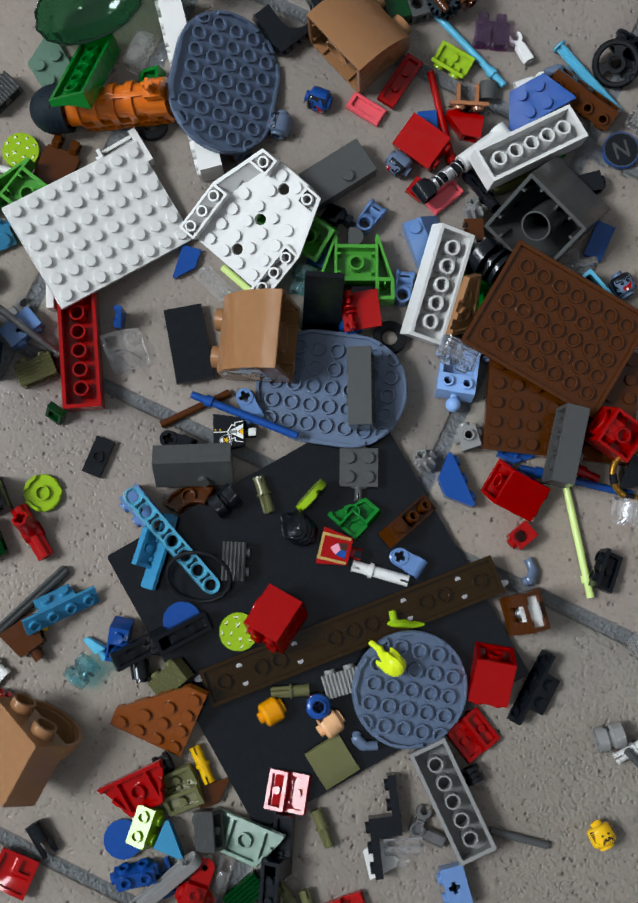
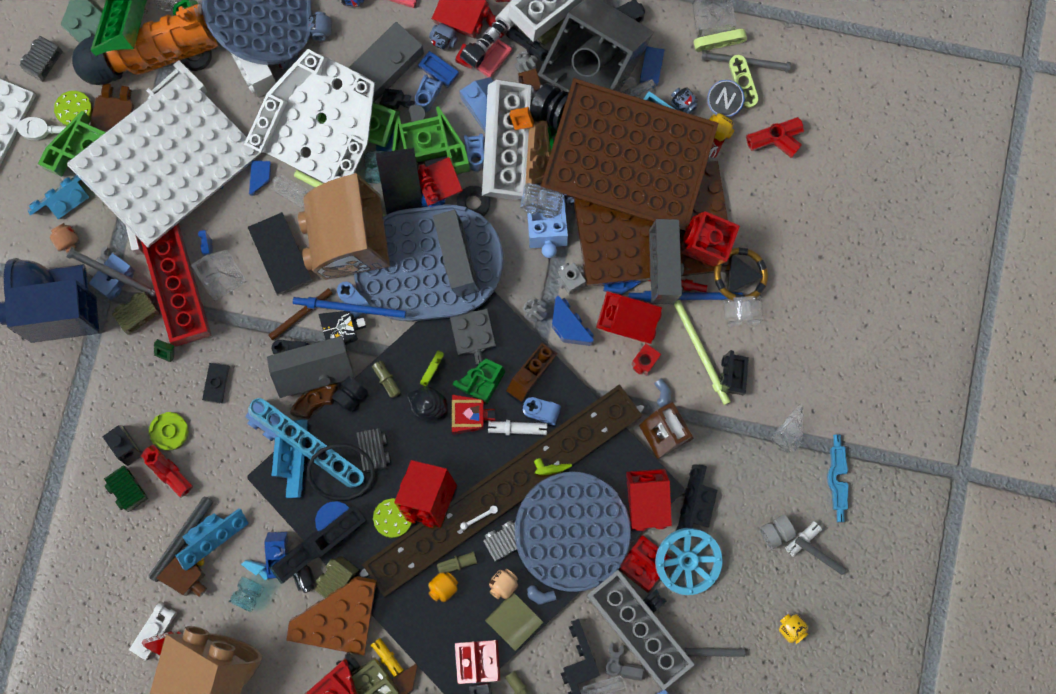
camera: 15 degrees left, 5 degrees down
blue head [306,693,331,720] -> none
neon yellow piece [369,641,406,677] -> none
none -> blue tile [418,51,459,88]
none -> white hinge [460,506,498,530]
none -> orange tile [509,107,534,130]
none -> medium azure wheel [655,528,722,595]

